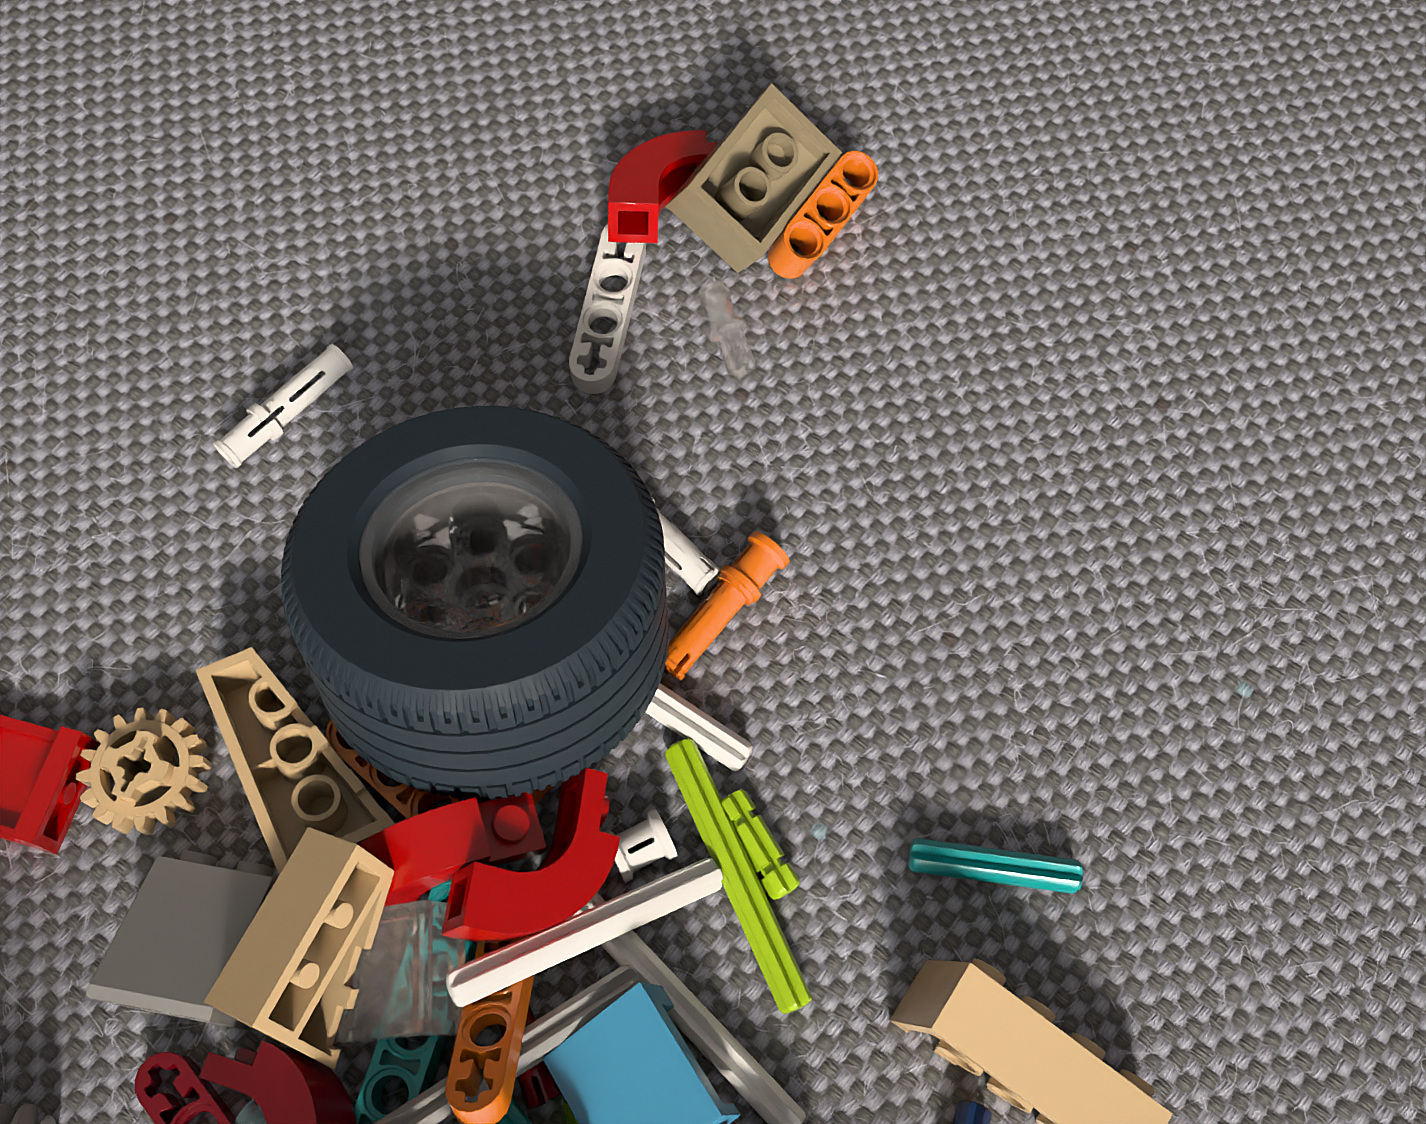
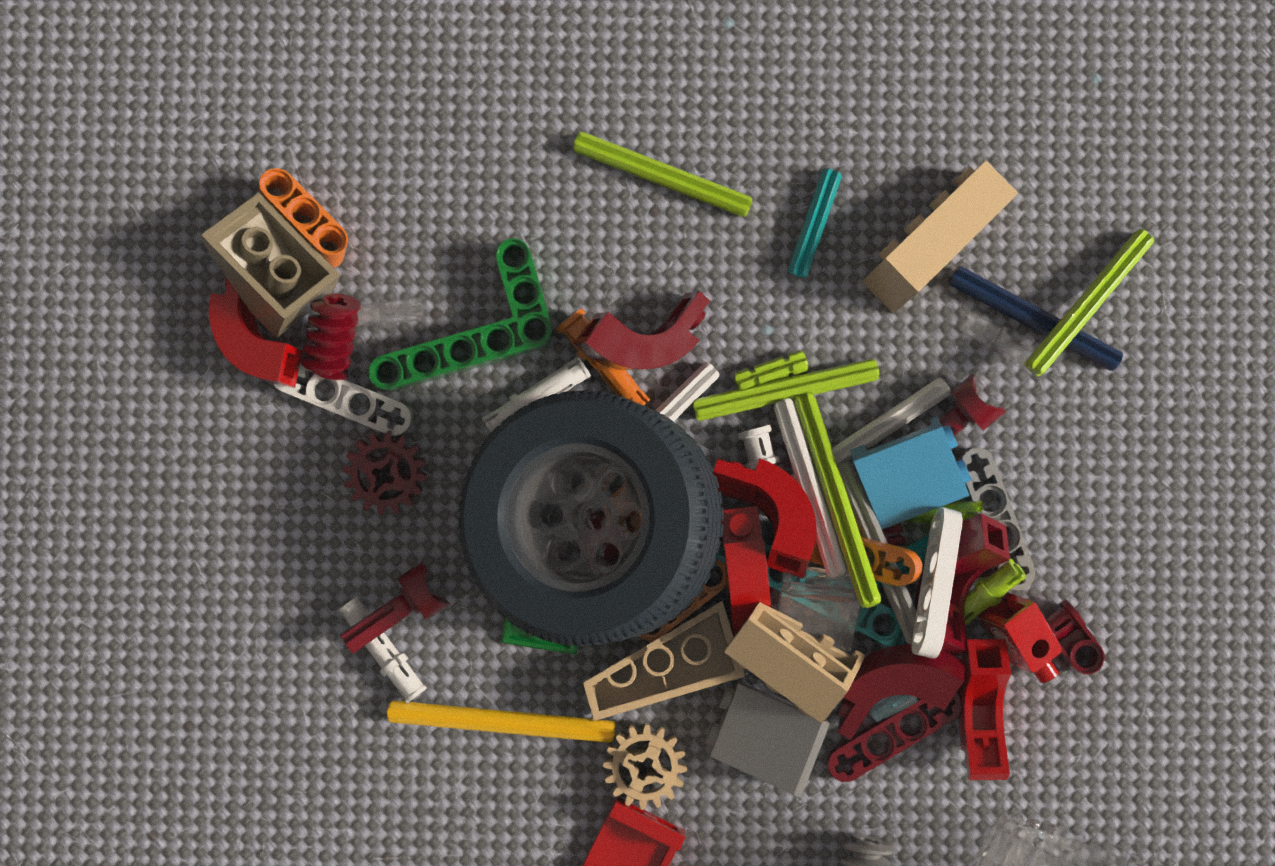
camera: 80 degrees left, 20 degrees up
none -> dark red piece [301,293,361,380]
none -> dark red piece [340,562,450,654]
none -> dark red gear [342,430,427,515]
none -> green beam [369,238,554,392]
none -> yellow axle [387,700,616,743]
none -> lime axle [573,132,752,217]
none -> dark red arch [573,291,710,370]
none -> lime axle [794,393,881,608]

